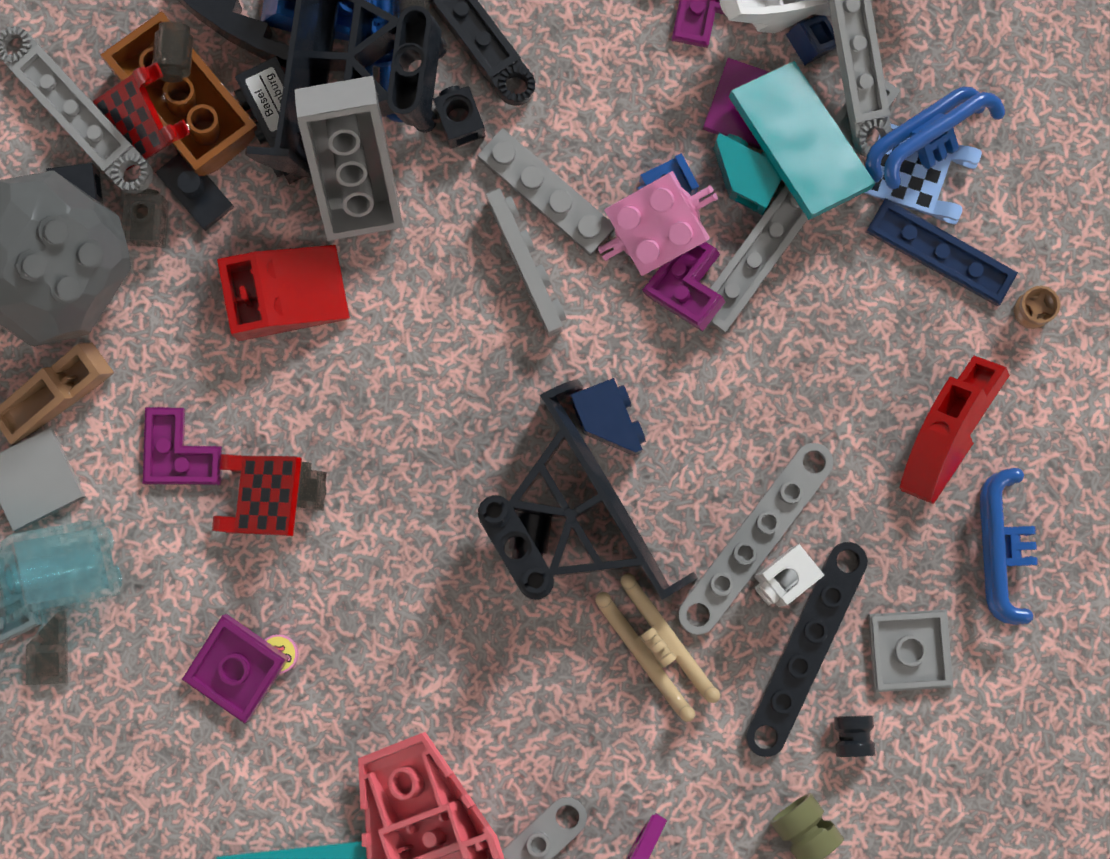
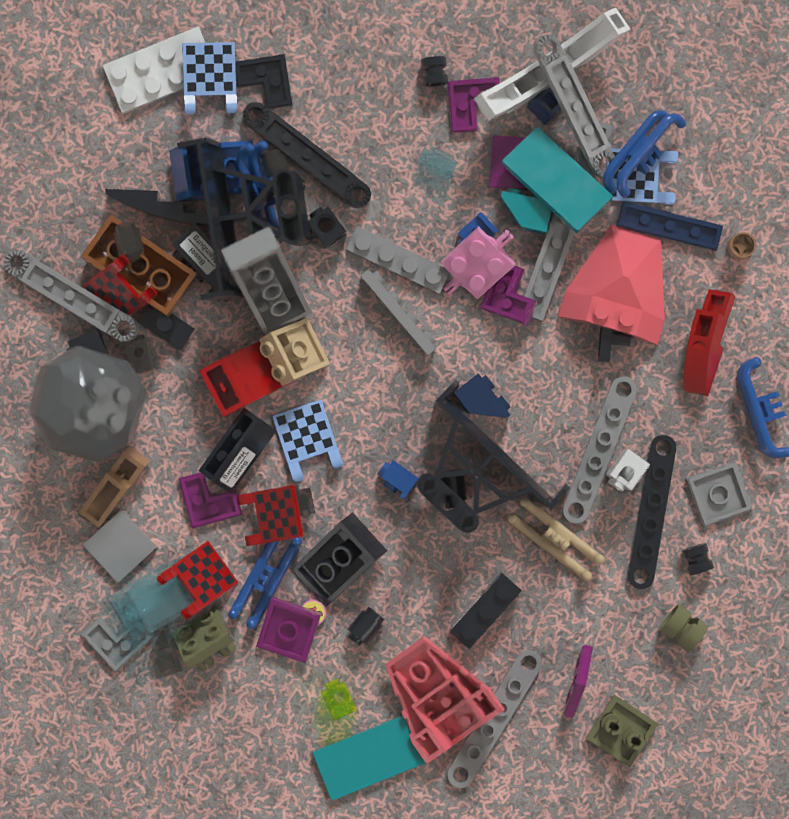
camera: 15 degrees left, 5 degrees up
none -> red flag [156,541,239,620]
none -> olive plate [172,606,236,671]
none -> black brick [198,407,277,494]
none -> blue piece [228,537,302,629]
none -> tan plate [259,318,330,386]
none -> light blue flag [272,400,343,482]
none -> black slope [292,512,387,607]
none -> clear neon green brick [321,678,358,721]
none -> black brick [347,607,385,646]
none -> blue brick [377,460,419,499]
none -> clear light blue brick [418,146,458,180]
none -> black brick [449,572,522,649]
none -> coral wedge [558,225,665,345]
none -> black tile [597,327,631,363]

